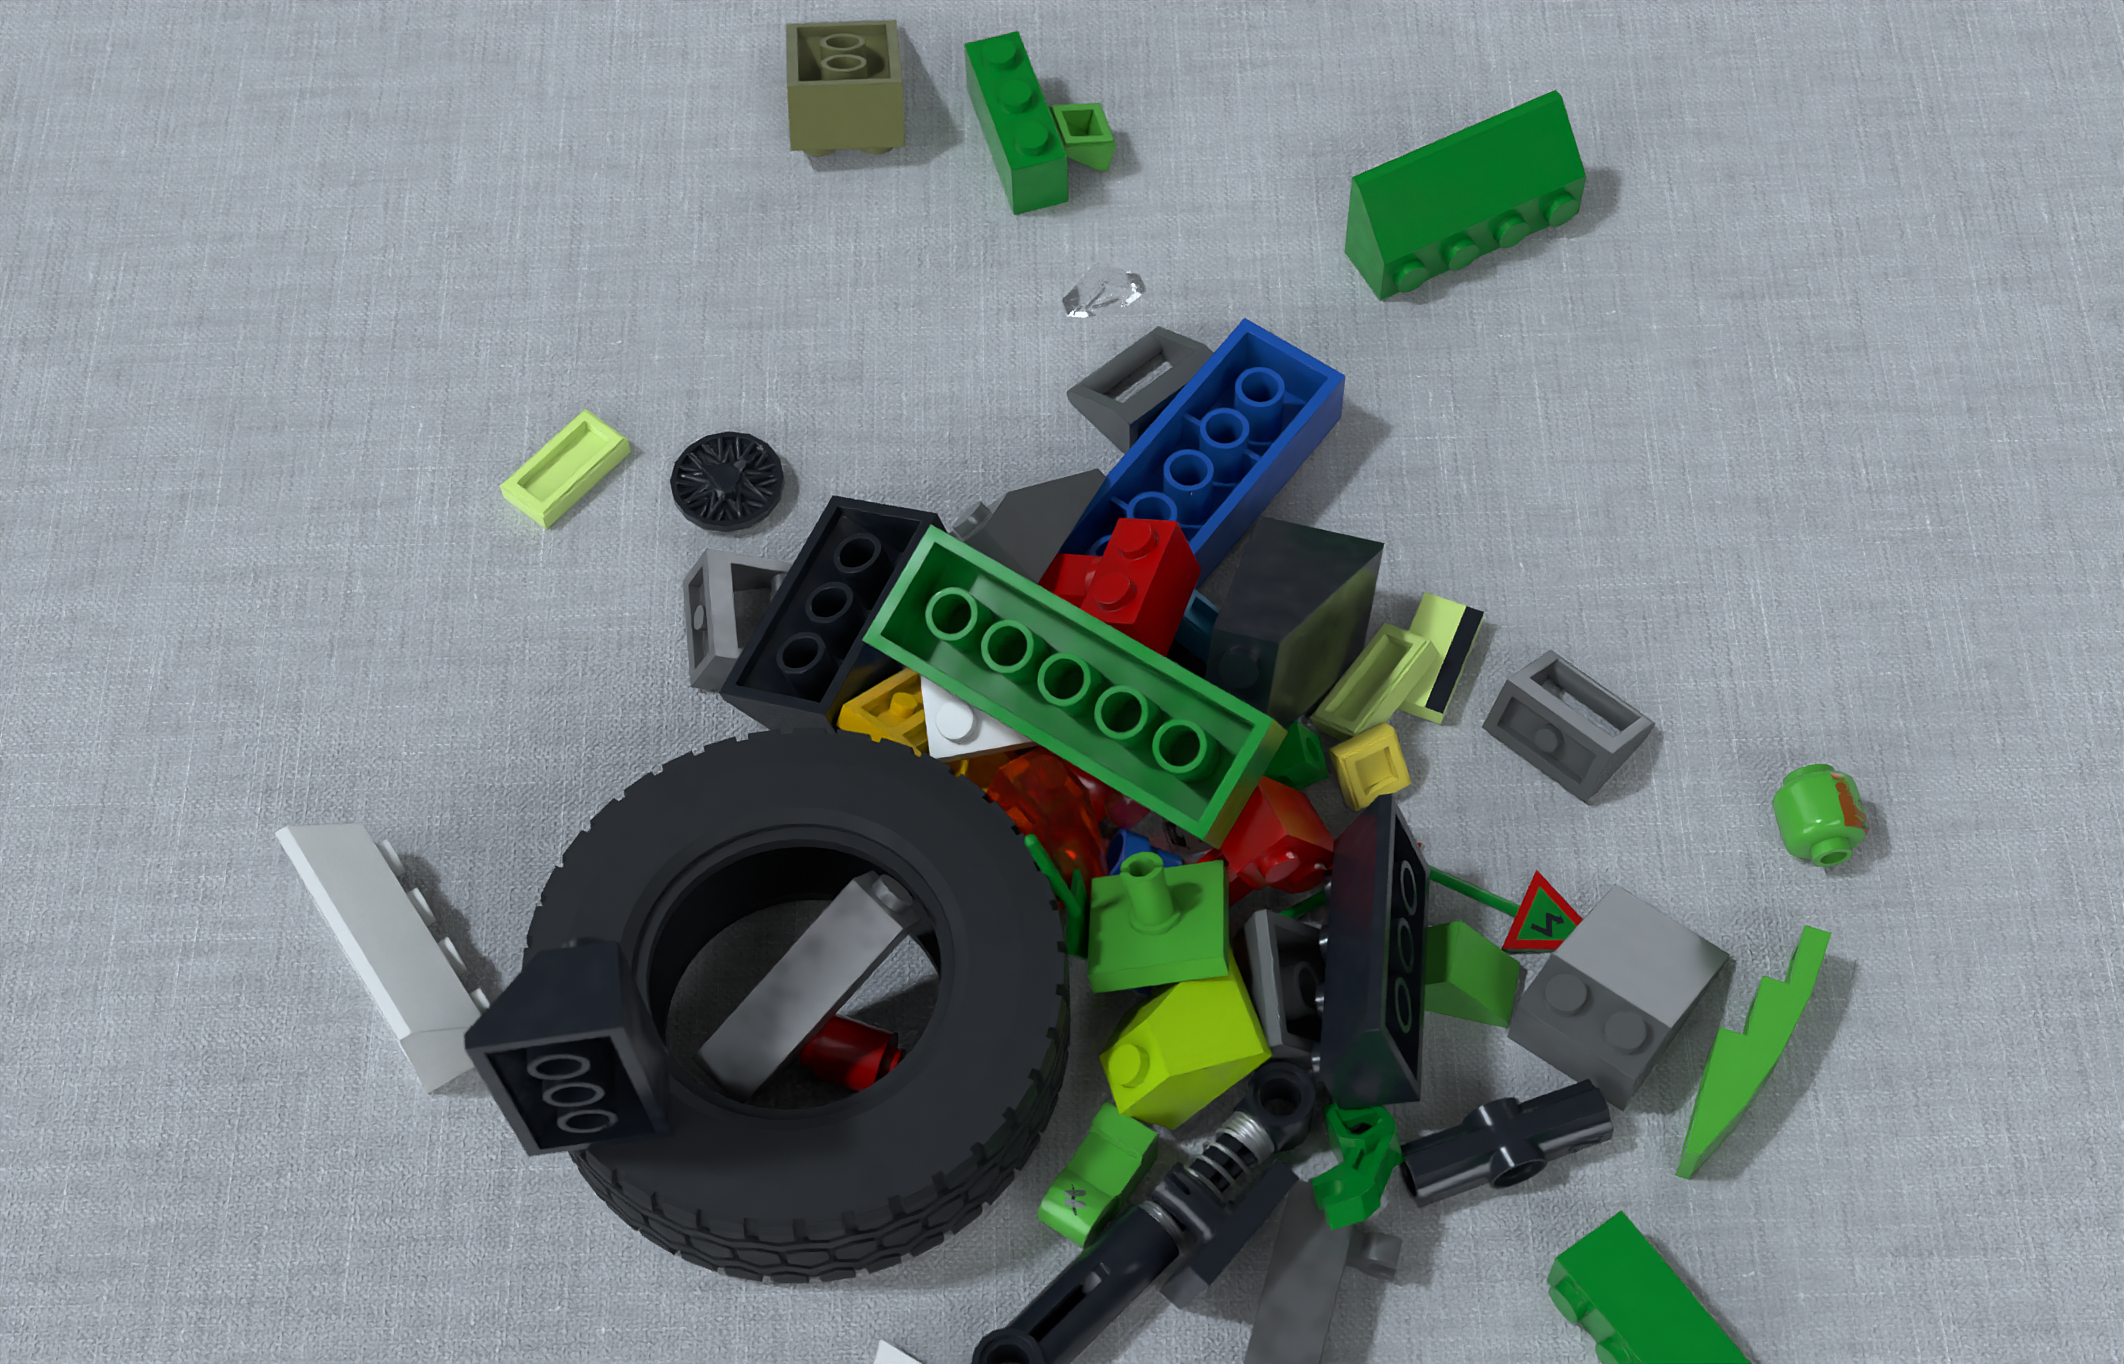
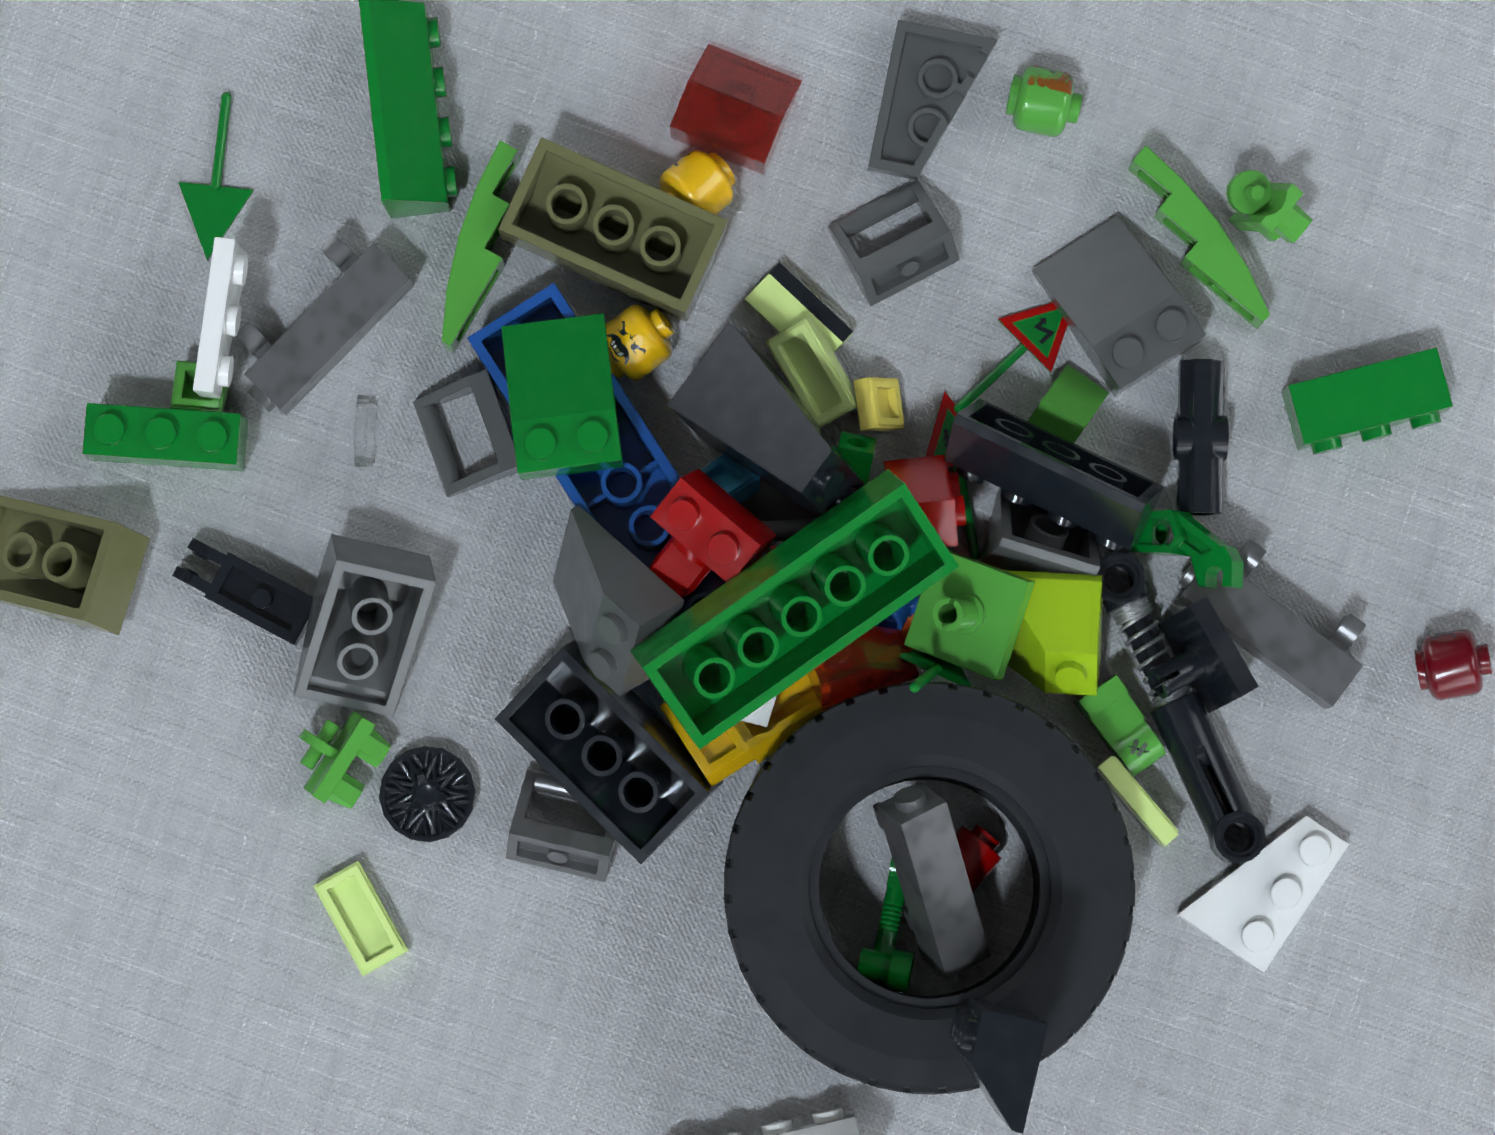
camera: 70 degrees left, 25 degrees up
none -> black hinge [172,538,313,646]
none -> green piece [178,92,254,261]
none -> white wing [193,237,248,399]
none -> flat silver brick [235,234,414,416]
none -> dark grey slope [293,534,436,717]
none -> bright green hips [299,710,391,808]
none -> bright green slope [442,140,521,353]
none -> olive slope [498,137,728,322]
none -> green slope [501,313,624,480]
none -> yellow head [605,304,675,380]
none -> yellow head [660,150,735,215]
none -> clear red slope [670,44,802,175]
none -> green brick [857,859,915,993]
none -> dark grey wing [868,20,997,180]
none -> yellowish green tile [1096,755,1179,847]
none -> bright green hips [1226,170,1313,243]

